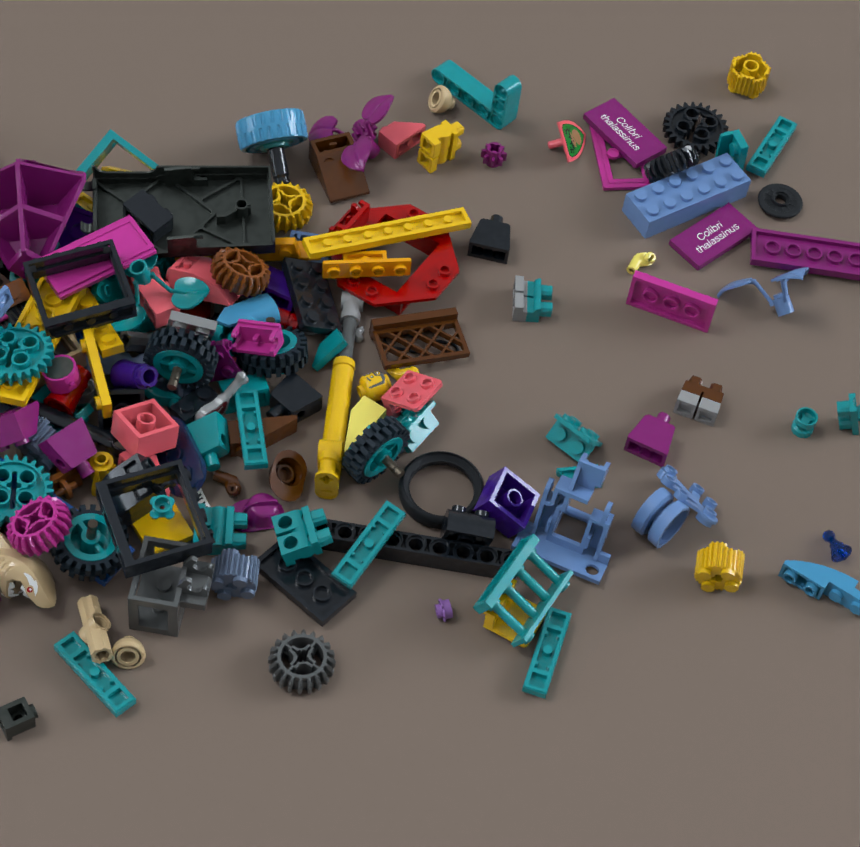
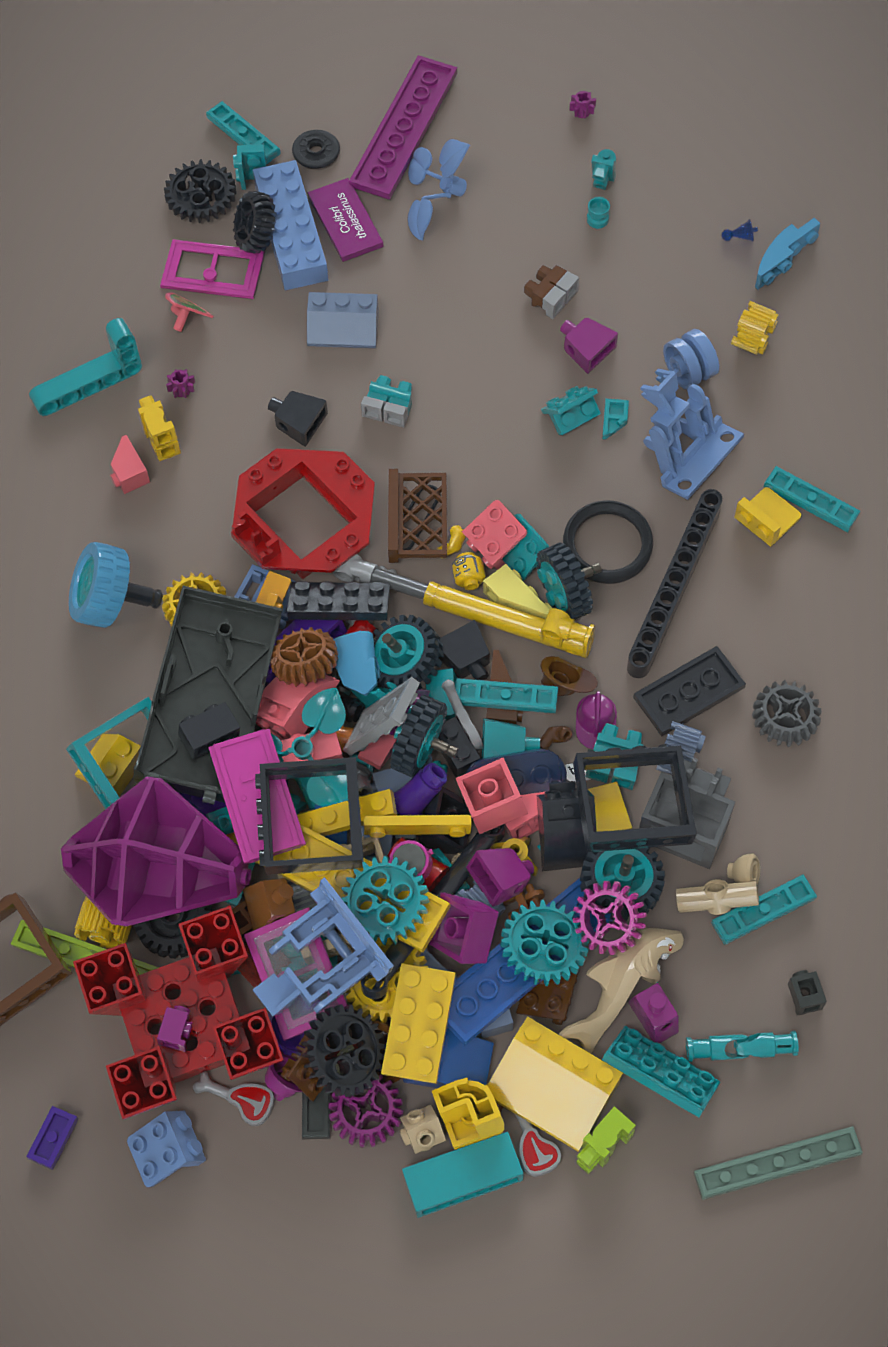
camera: 65 degrees left, 10 degrees up
teal plate [150,495,175,519] -> none
dark pink hinge [231,319,284,357] -> none
teal hips [271,506,333,567] -> none
yellow plate [302,207,472,260] -> none
magenta plant [308,95,394,172] -> none
reddish brown slope [308,132,370,203] -> none
teal tile [312,328,348,372] -> none
light orange bracket [322,250,412,279] -> none
teal plate [331,500,406,590] -> none
magenta gear [351,119,377,141] -> none
tan brick [428,85,455,113] -> none
medium lavender plate [434,598,453,622] -> none
black brick [439,505,496,546] -> none
dark purple brick [473,466,540,538] -> none
teal fence [473,533,574,647] -> none
magenta tile [583,98,667,169] -> none
light yellow arm [626,252,656,275] -> none
dark pink plate [626,270,718,333] -> none
medium blue plant [657,464,718,528] -> none
yellow brick [727,51,771,99] -> none
none -> sand blue slope [307,292,379,348]

